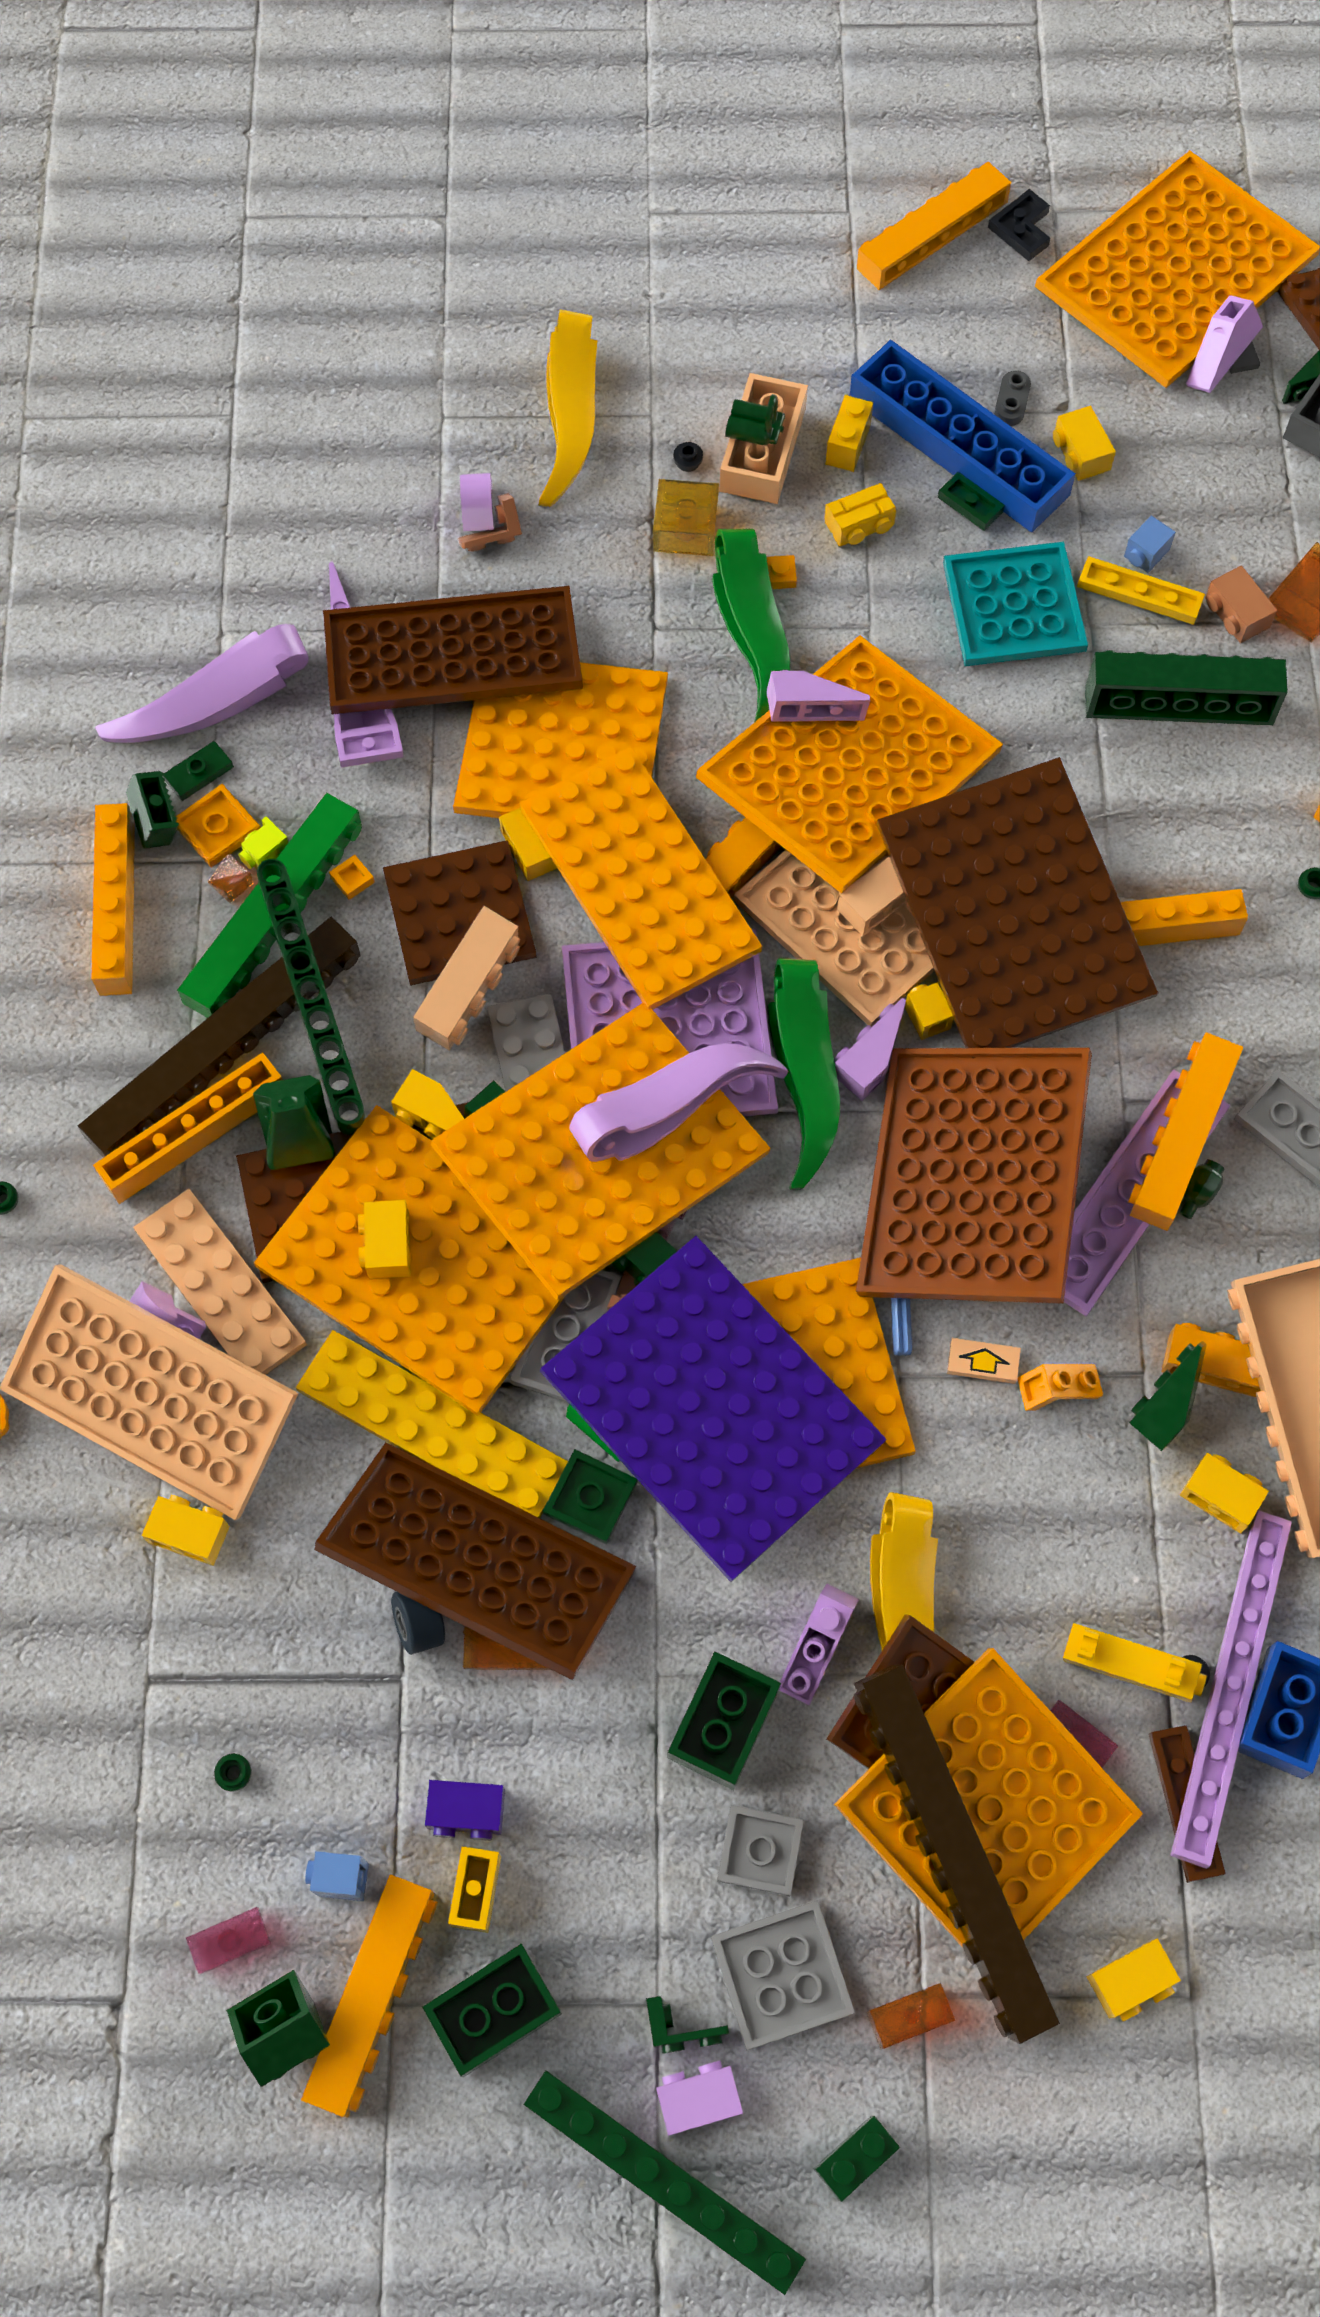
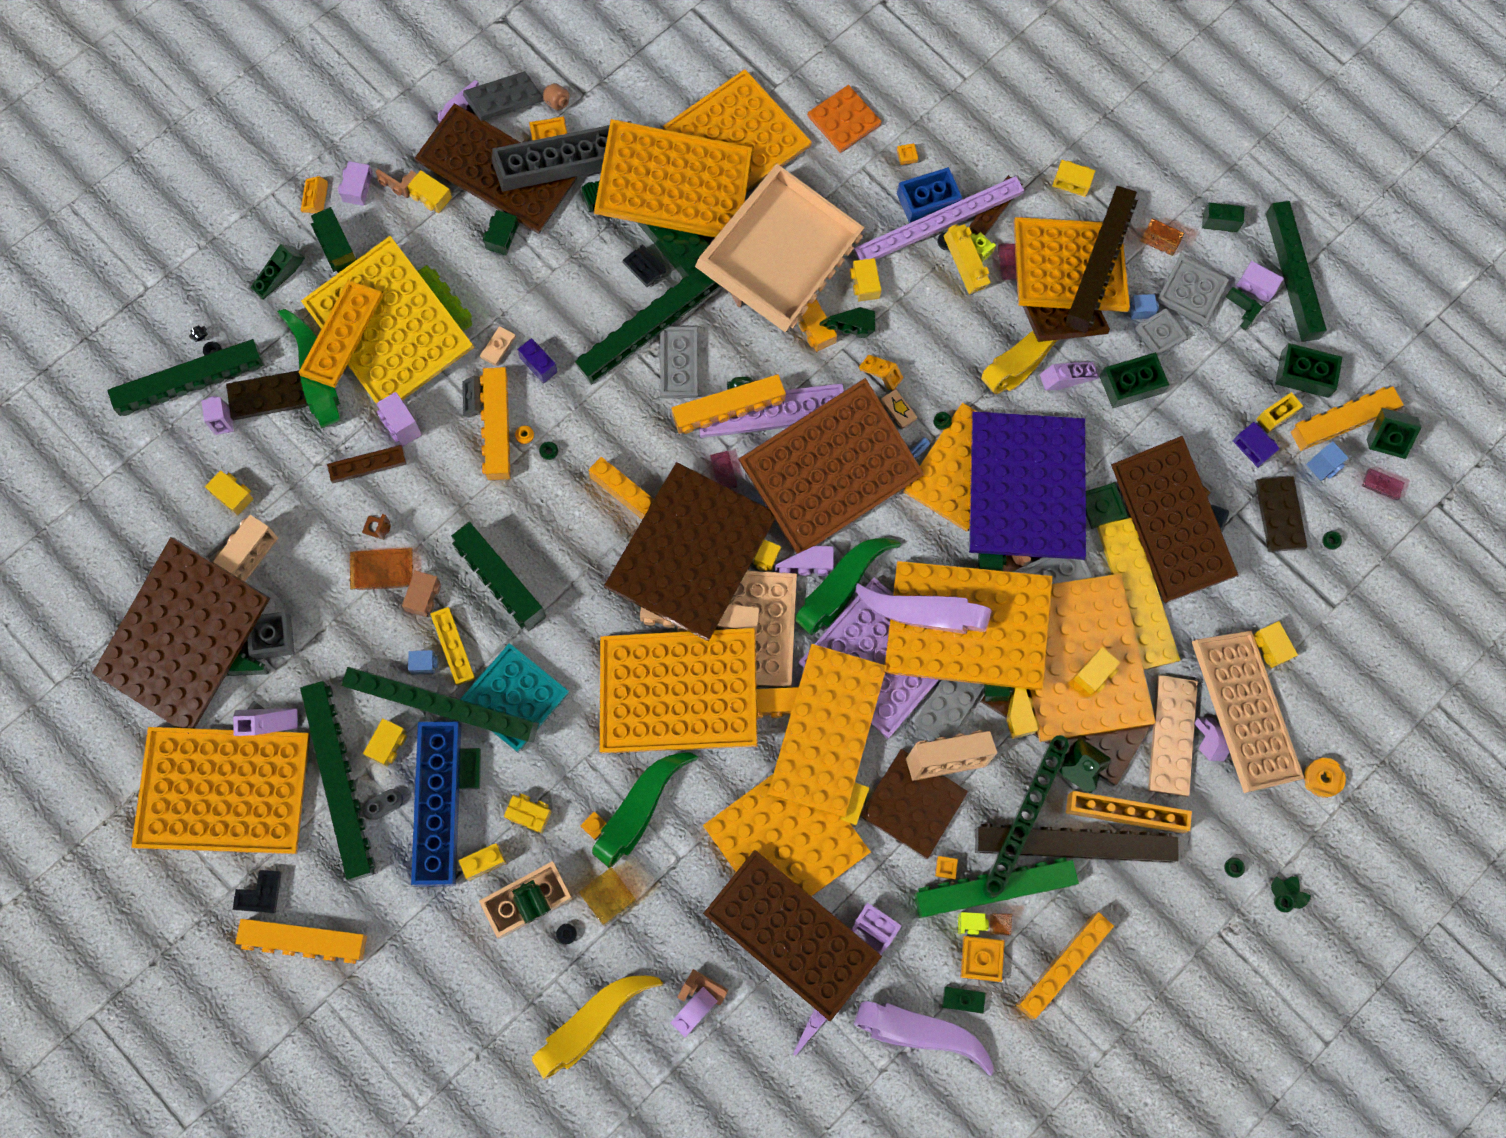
camera: 140 degrees left, 5 degrees up
dark green brick [126,771,179,848] -> none
lavender slope [766,670,870,722] -> none
none -> dark green brick [300,681,376,882]
none -> dark green brick [341,667,539,742]
none -> clear pink plate [710,451,737,489]
none -> dark green plate [933,412,952,430]
none -> neon yellow brick [970,232,996,262]
none -> medium blue brick [1129,294,1159,320]
none -> dark brown plate [1255,476,1308,552]

